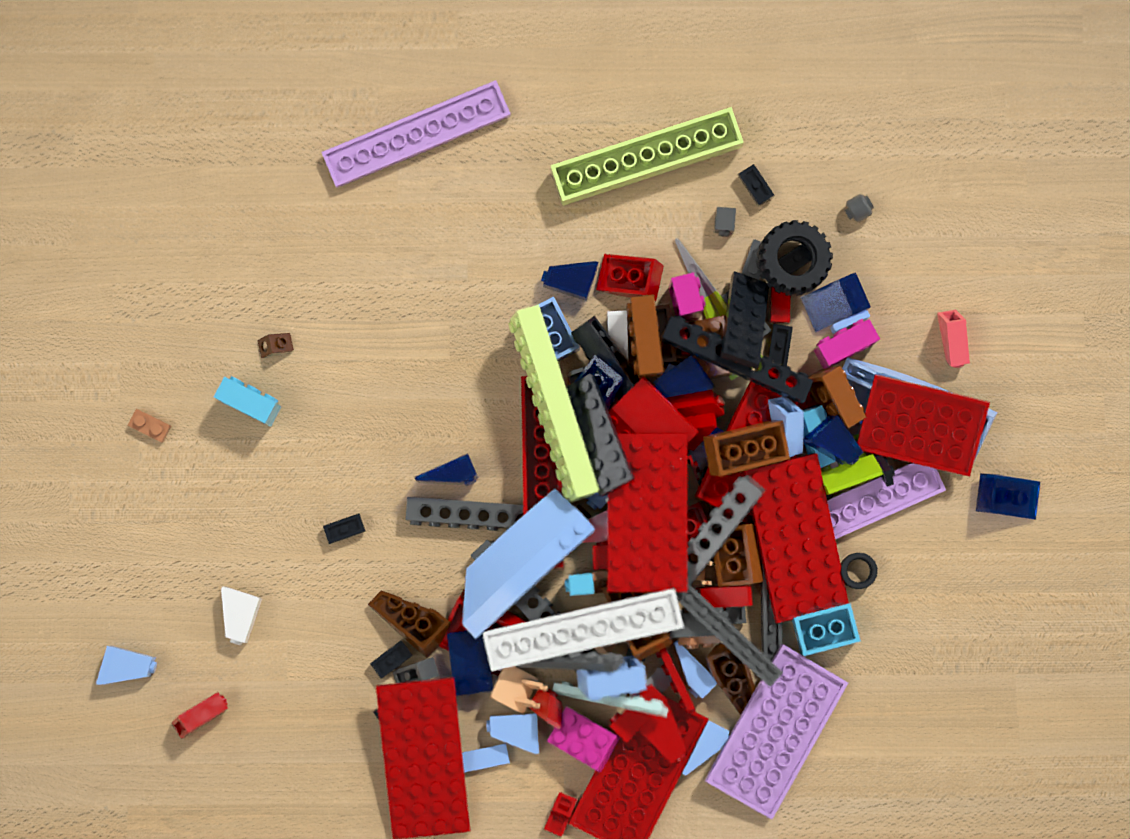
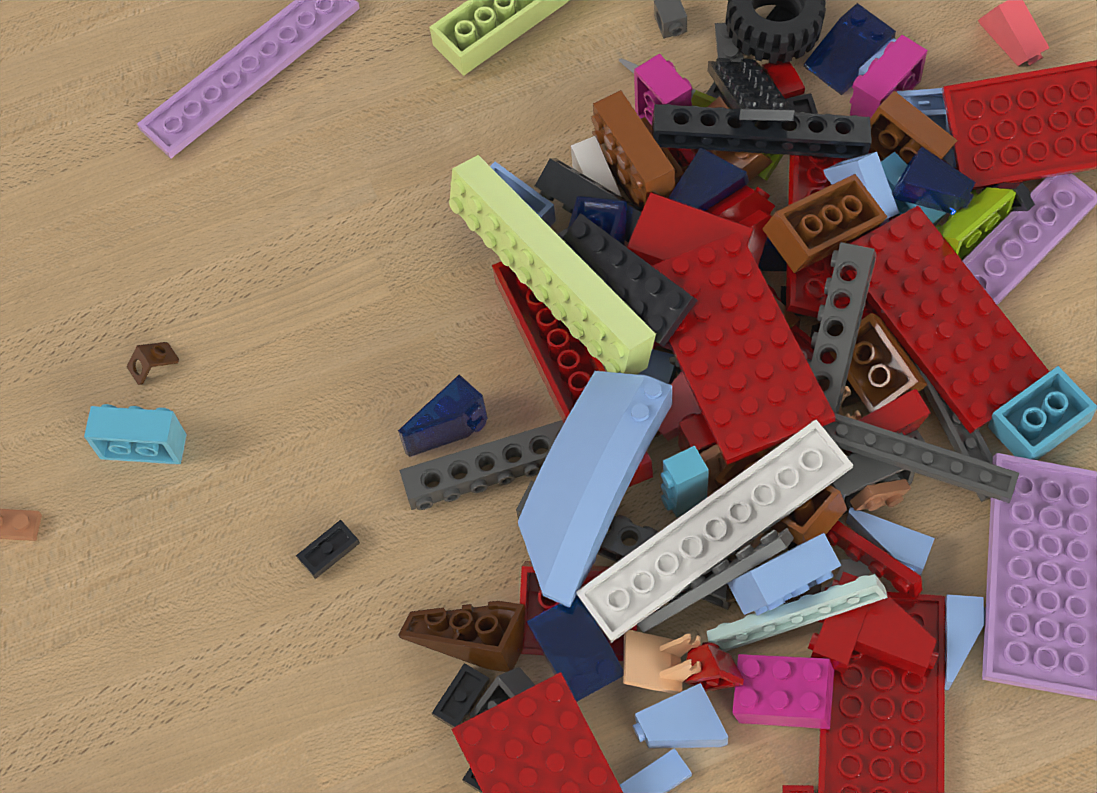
camera: 15 degrees left, 20 degrees down
white slope [221,586,262,645] -> none
clear blue slope [541,261,599,301] -> none
red slope [596,254,664,302] -> none
reddish brown wedge [706,643,755,716] -> none
black tyre [841,552,878,589] -> none

